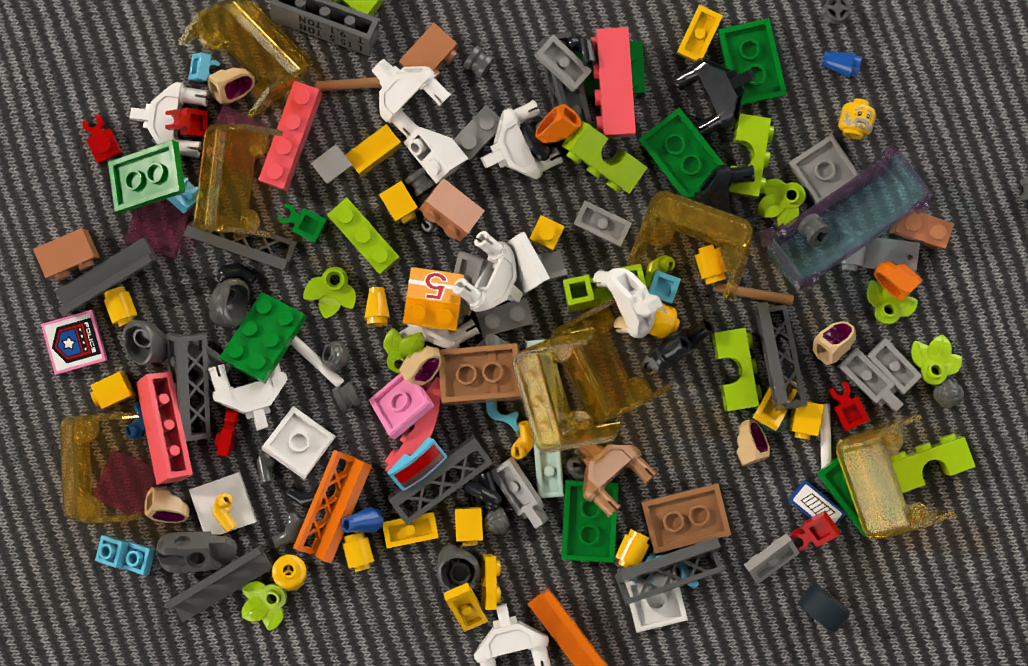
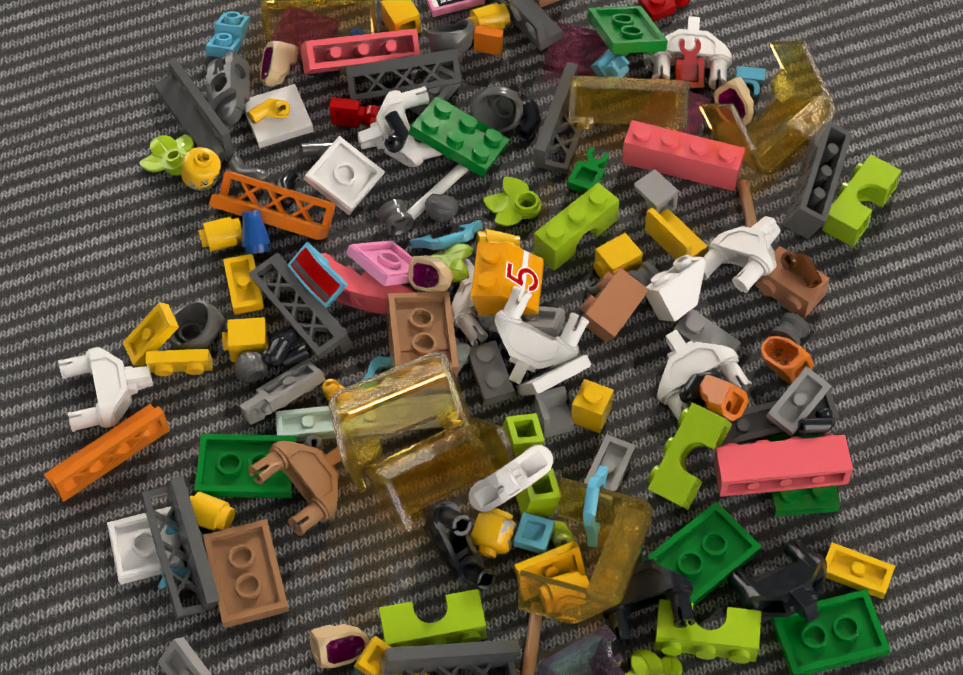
camera: 90 degrees right, 30 degrees down
none -> black arm [384,111,409,153]
none -> medium azure helmet [410,220,482,250]
none -> orange tile [474,25,503,56]
none -> yellow plate [514,541,586,598]
none -> medium azure helmet [583,465,609,547]
none -> rock [761,336,814,384]
none -> reddish brown arm [780,251,822,288]

